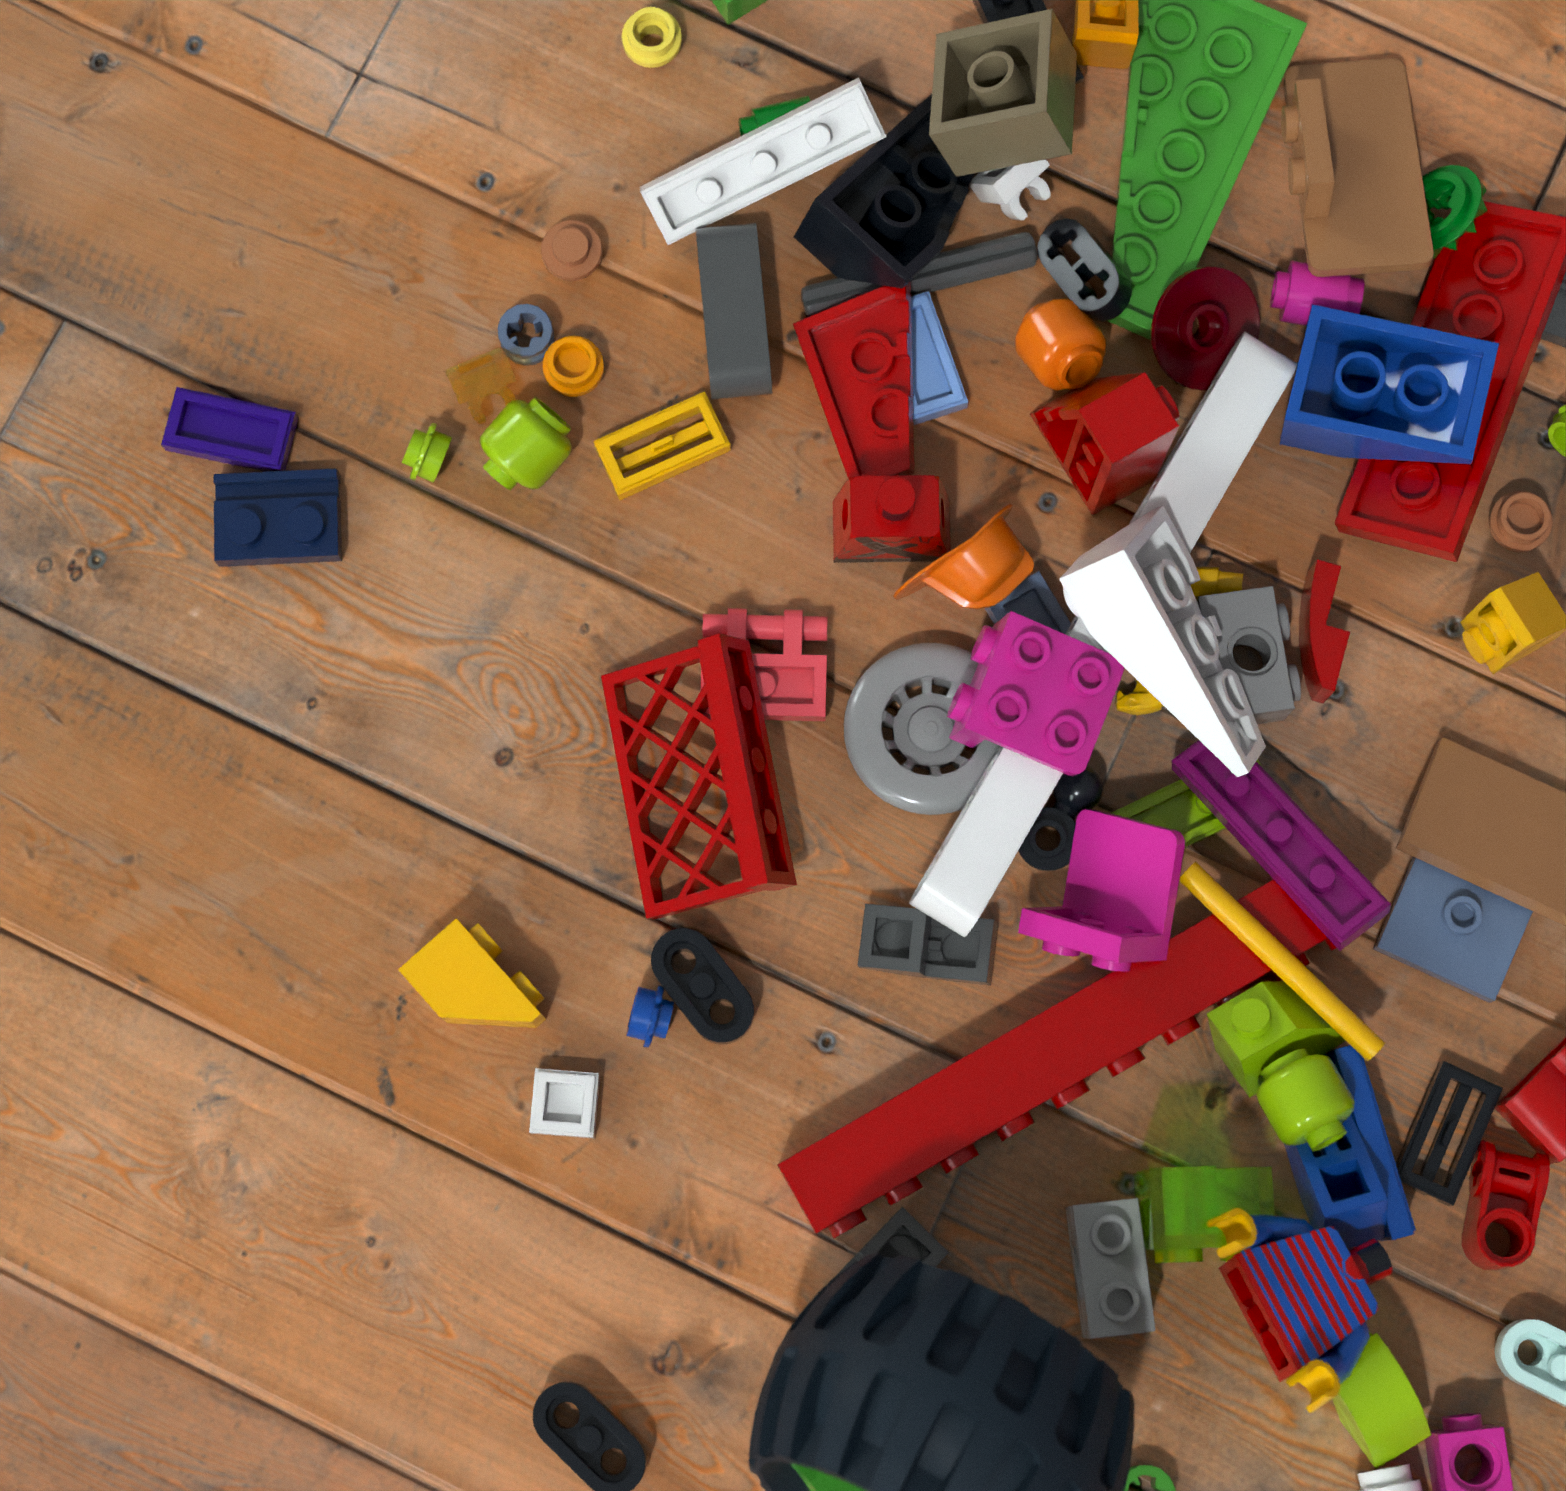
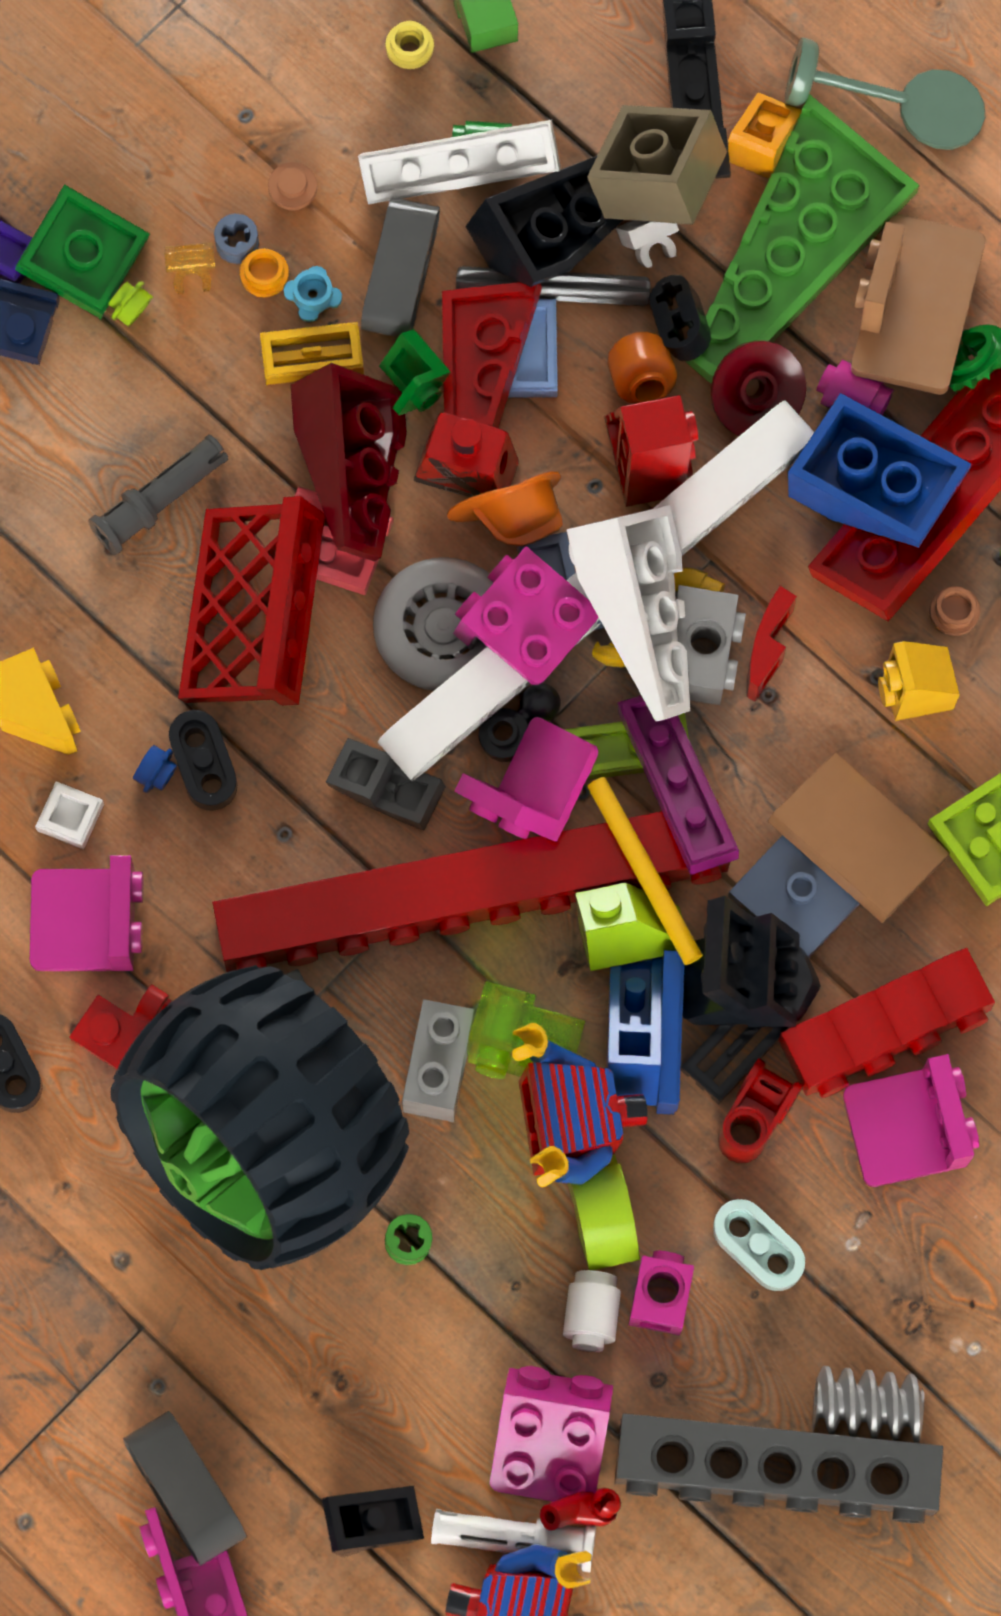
camera: 15 degrees right, 5 degrees down
lime head [480,397,572,490] -> none
lime head [1256,1048,1355,1151] -> none
none -> green tile [15,184,150,319]
none -> dark pink bracket [29,855,144,971]
none -> red plate [69,984,172,1070]
none -> dark grey pin [88,435,229,555]
none -> medium azure plate [284,266,342,322]
none -> dark red wedge [290,363,407,561]
none -> green bracket [379,329,451,416]
none -> black piece [683,896,821,1028]

